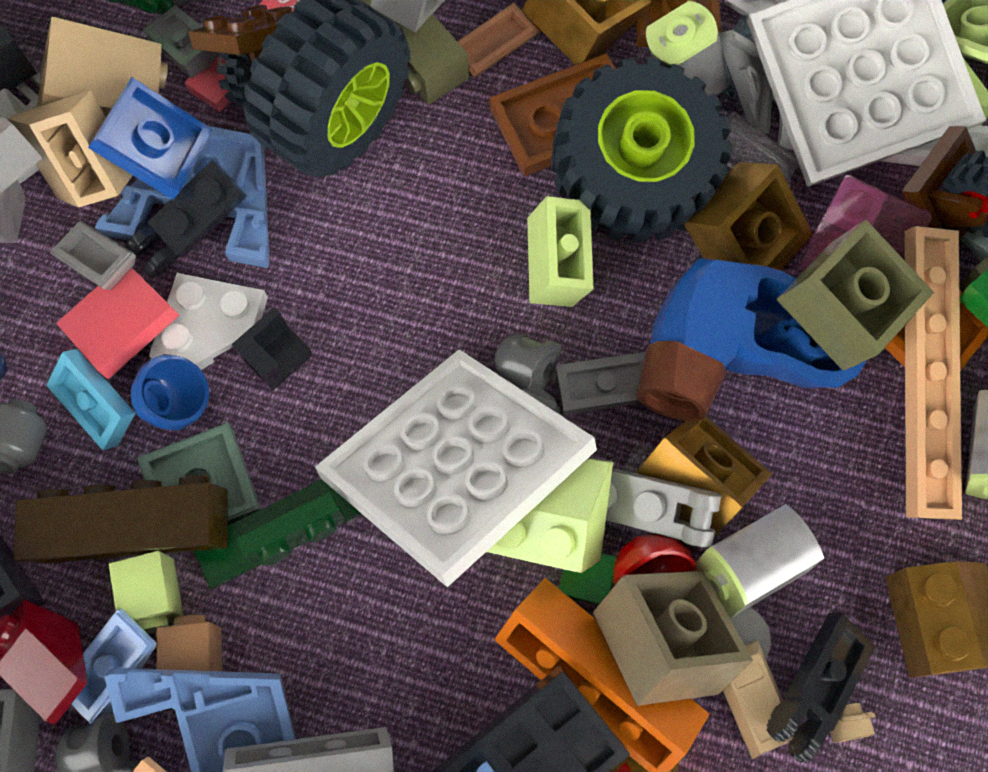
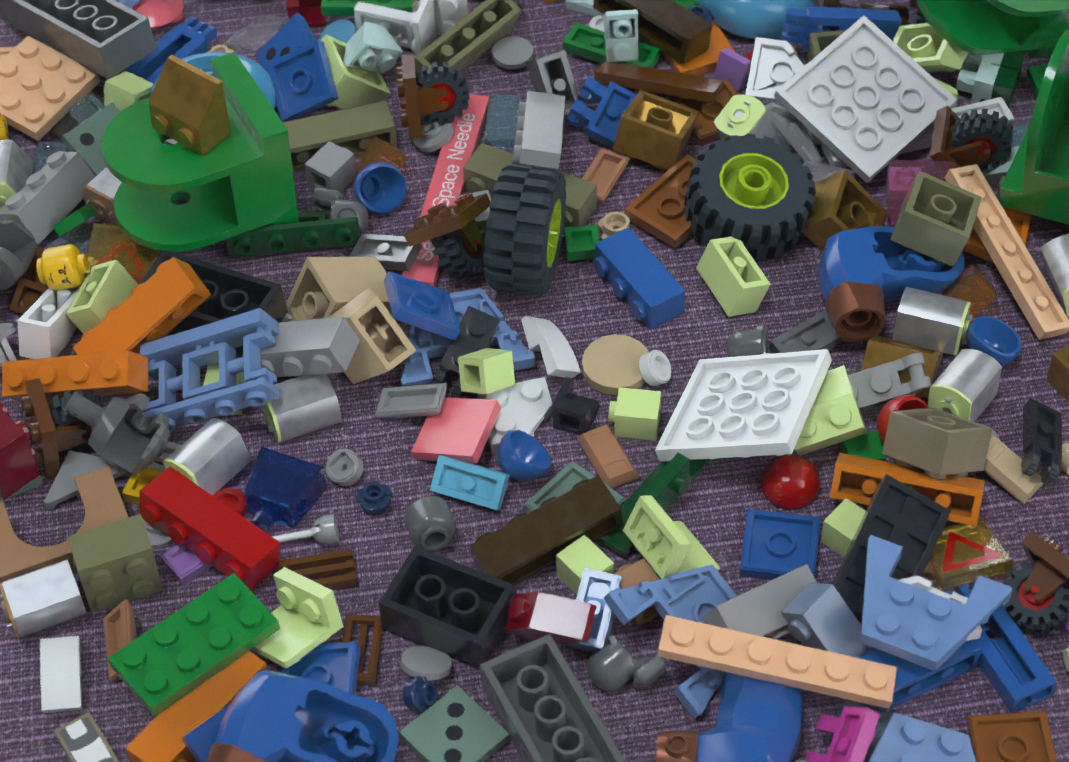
camera: 25 degrees left, 20 degrees down
none -> yellowish green brick [458,348,515,394]
none -> white slope [521,316,581,378]
none -> green plate [564,225,599,261]
none -> nougat tile [577,424,640,489]
none -> tan tile [582,334,648,396]
none -> blue brick [593,227,685,330]
none -> tan plate [598,212,634,240]
none -> yellowish green brick [608,387,661,441]
none -> yellowish green bracket [623,495,720,579]
none -> white tile [639,350,671,387]
none -> blue tile [740,509,821,580]
none -> red piece [761,455,821,509]
none -> yellowish green brick [821,498,866,557]
none -> flat silver piece [892,287,973,356]
none -> clear orange panel [942,264,997,318]
none -> blue piece [966,316,1021,367]

